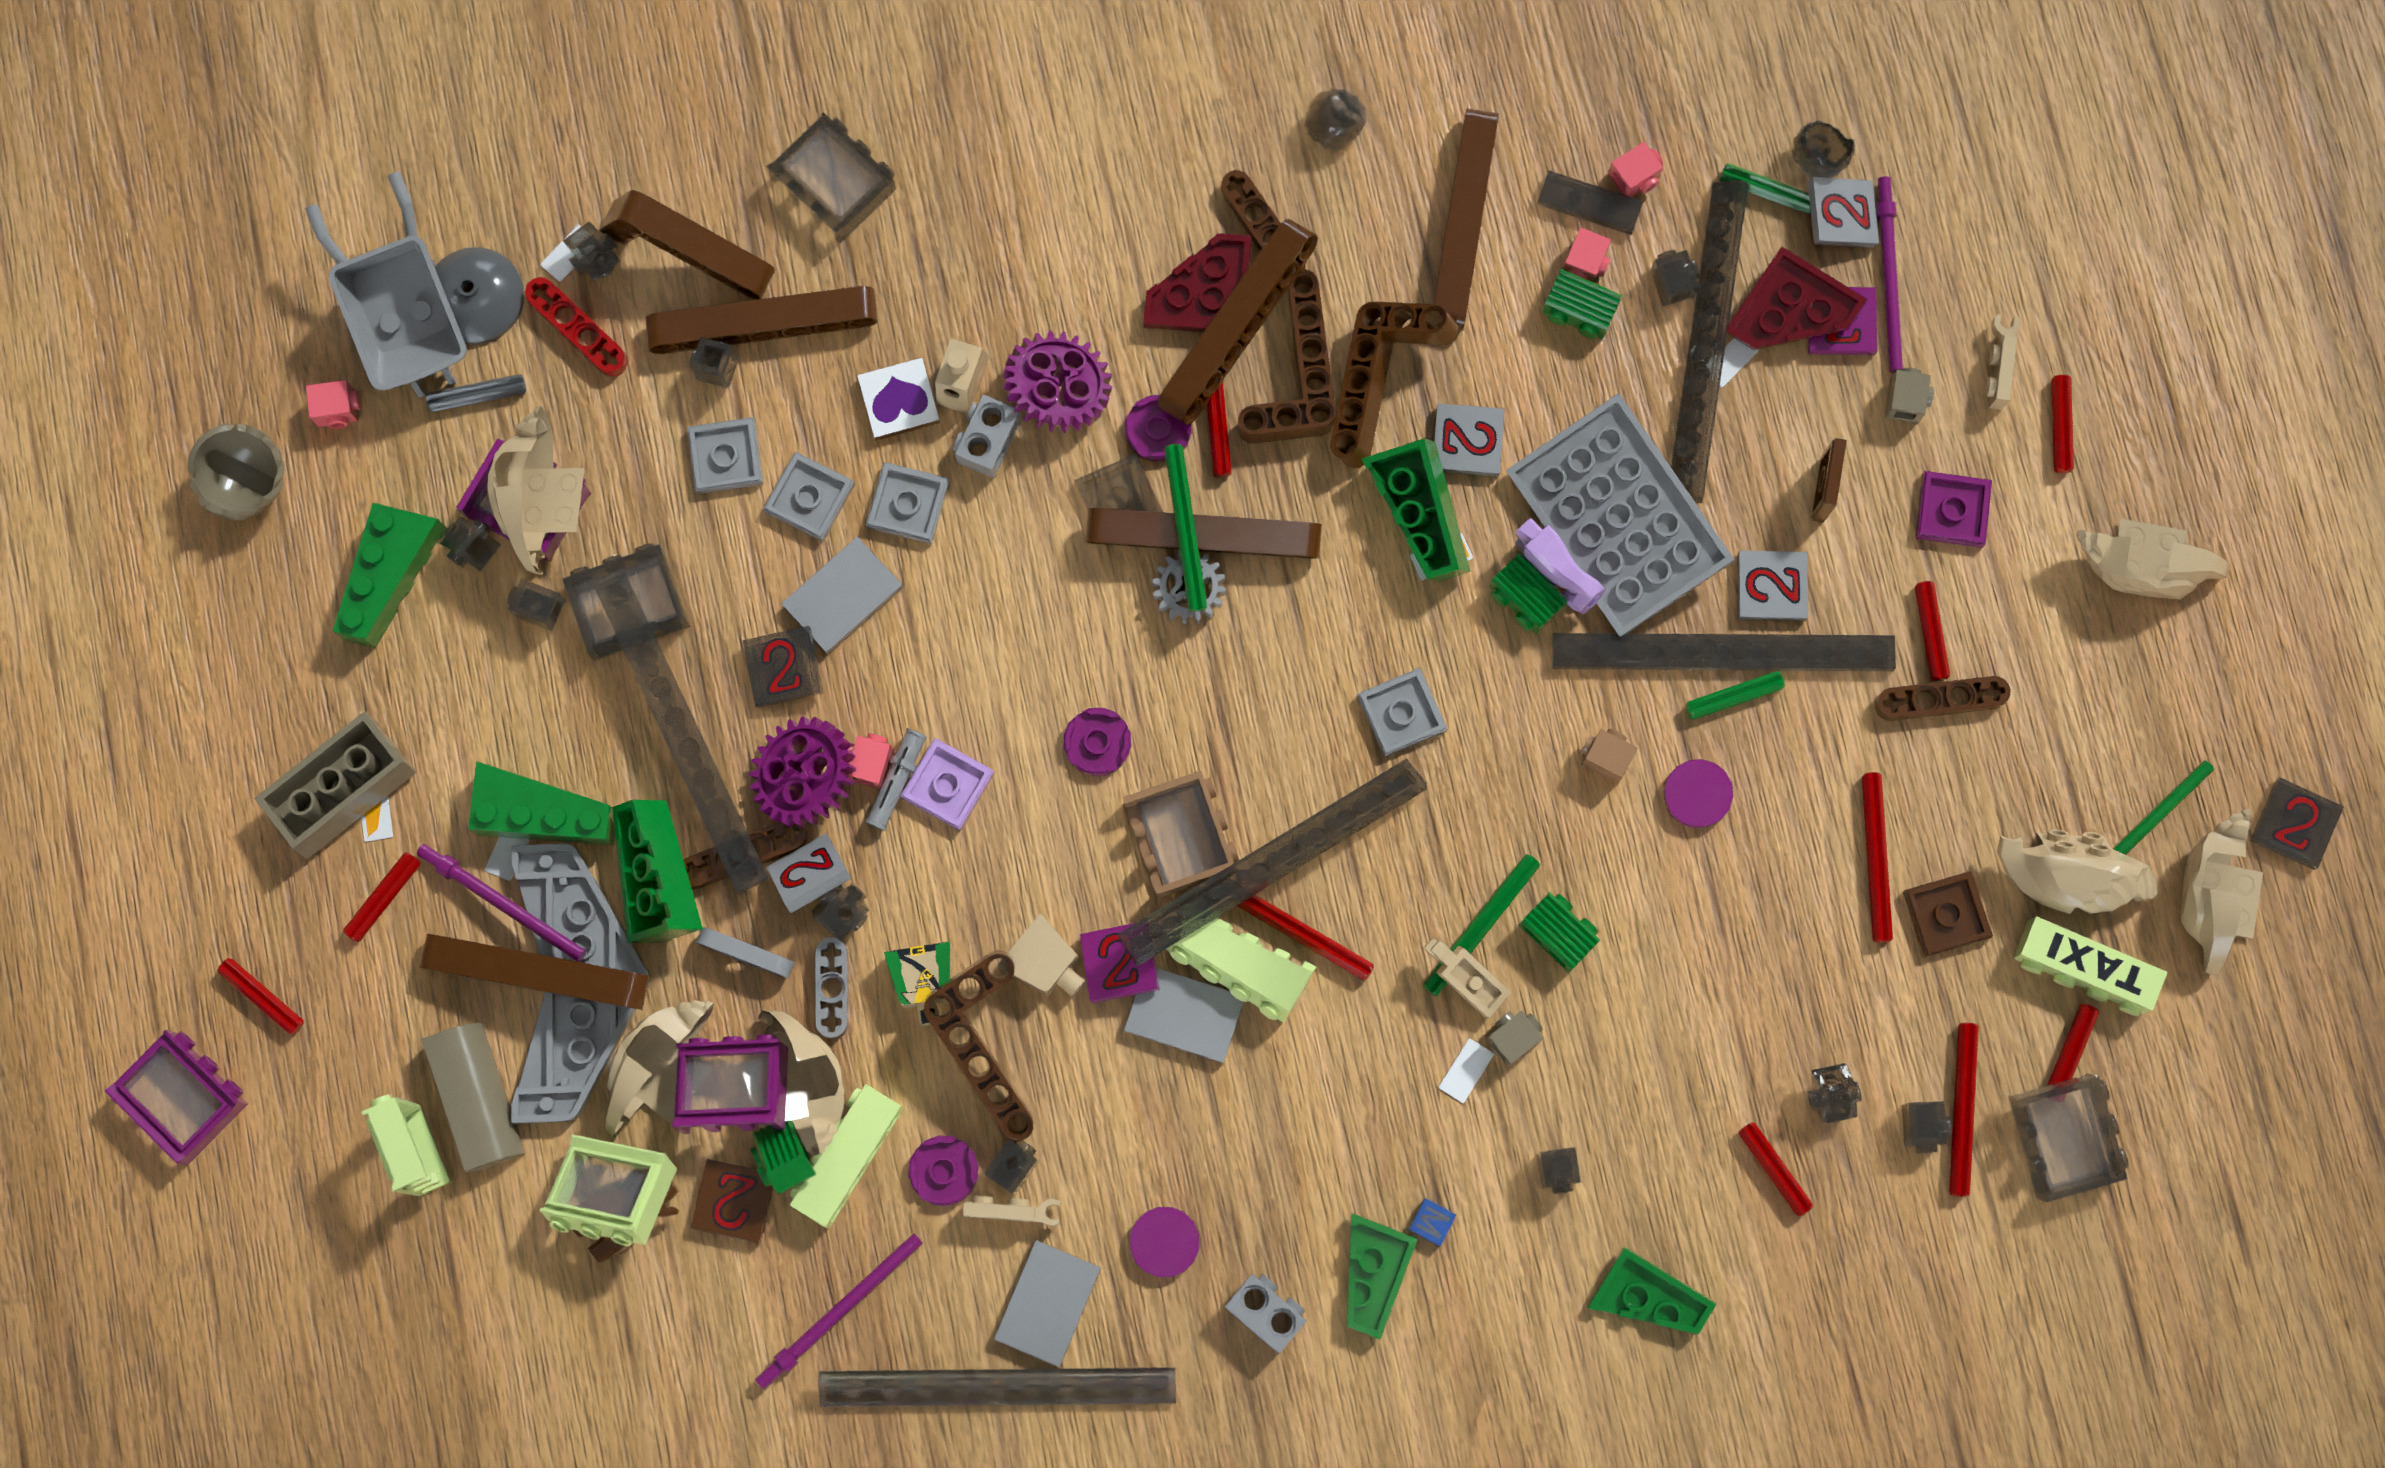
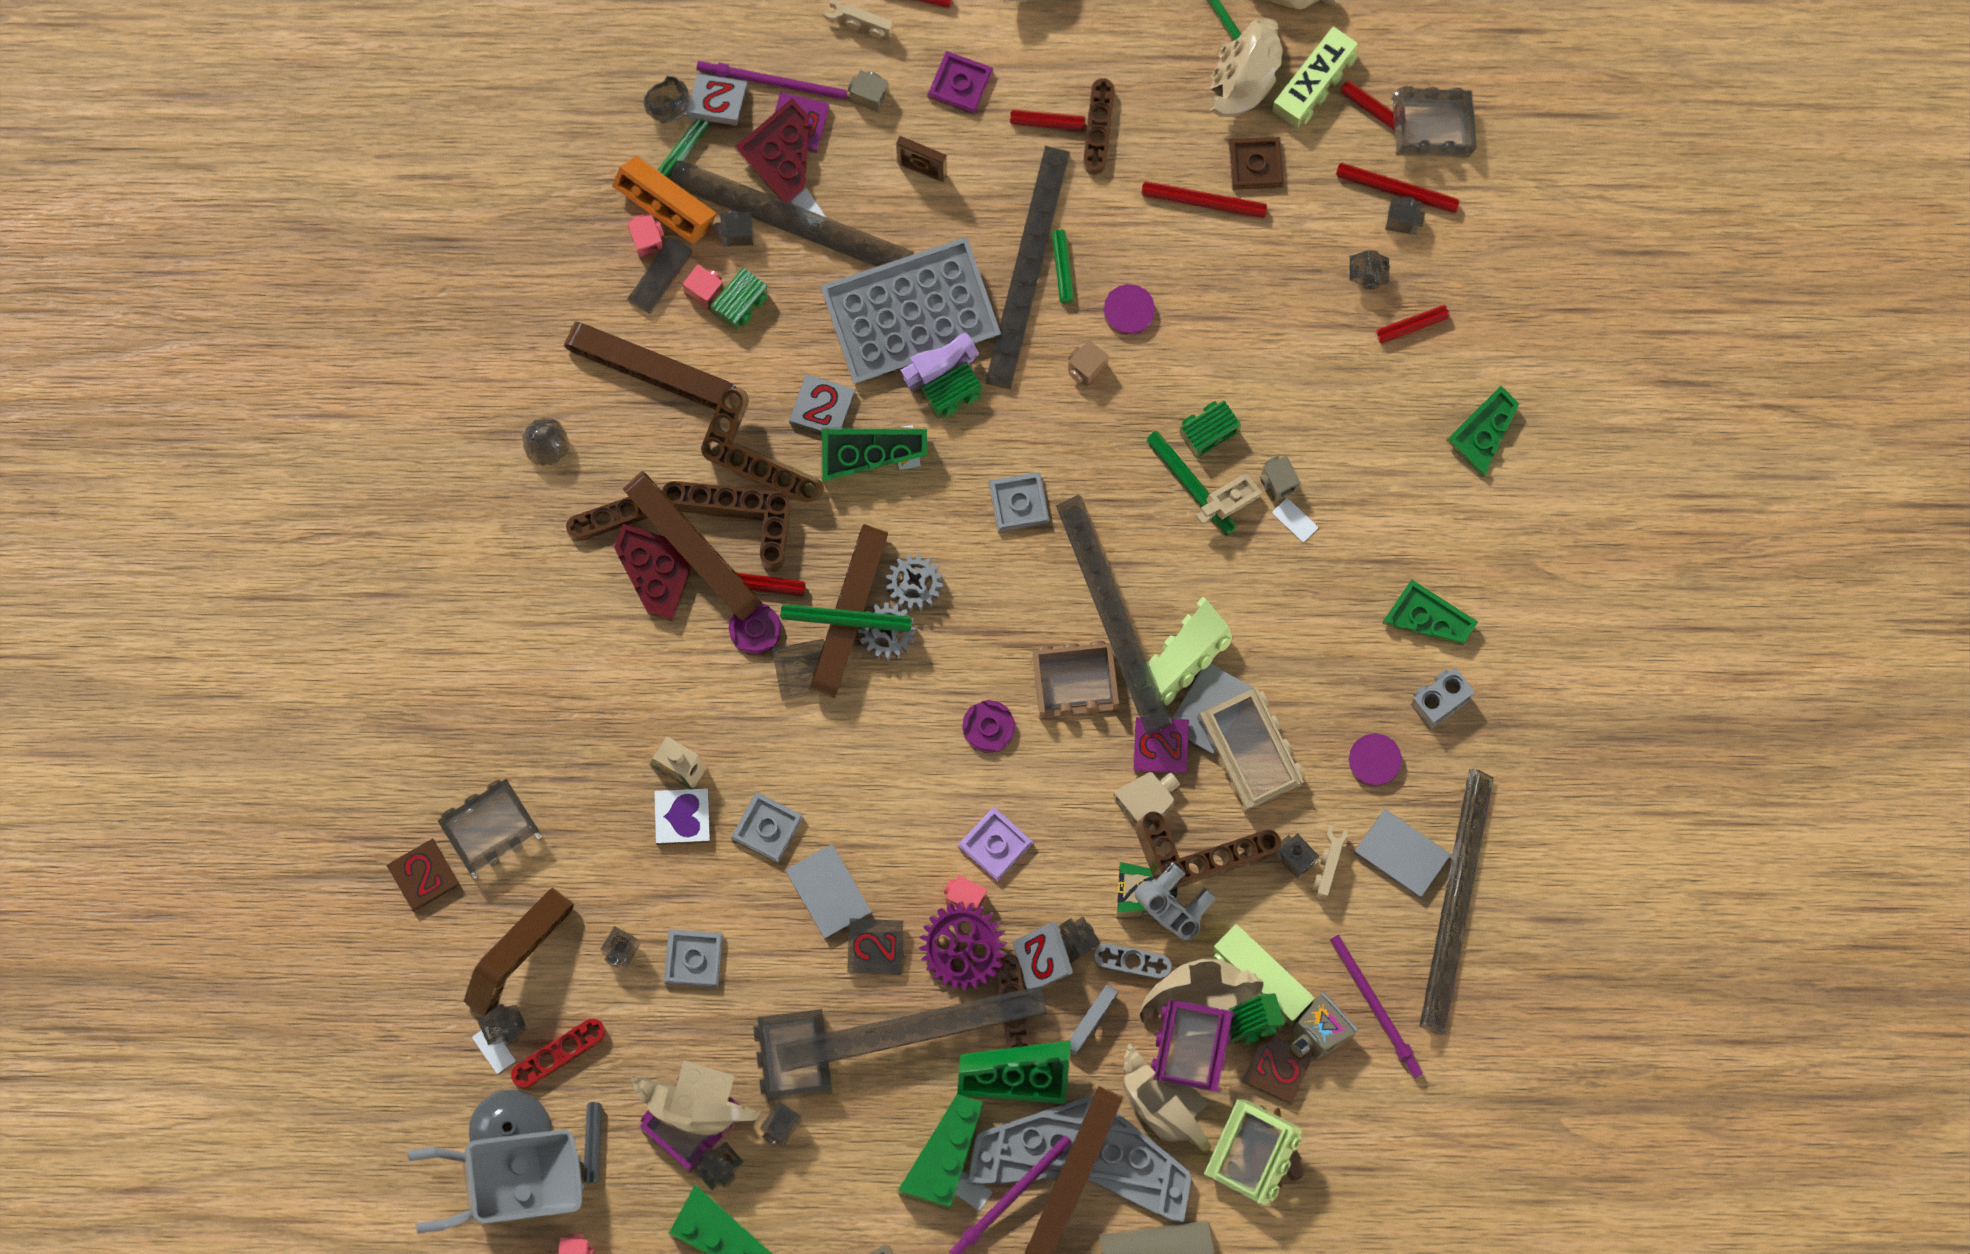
camera: 80 degrees left, 5 degrees down
reddish brown beam [645,286,878,354] -> none
light grey tile [763,452,855,542] -> none
light grey pin [865,728,927,831] -> none
magenta tile [908,1136,979,1206] -> none
light grey brick [953,394,1022,479] -> none
magenta gear [1002,331,1112,433] -> none
red axle [1219,880,1374,980] -> none
blue tile [1409,1198,1456,1247] -> none
clear smoke brick [1536,1147,1581,1194] -> none
light grey tile [1738,551,1808,621] -> none
none -> reddish brown tile [386,838,460,912]
none -> orange brick [612,156,717,244]
none -> light grey gear [886,554,943,612]
none -> light grey piece [1135,862,1217,940]
none -> window [1196,687,1305,813]
none -> dark tan torso [1291,992,1359,1059]

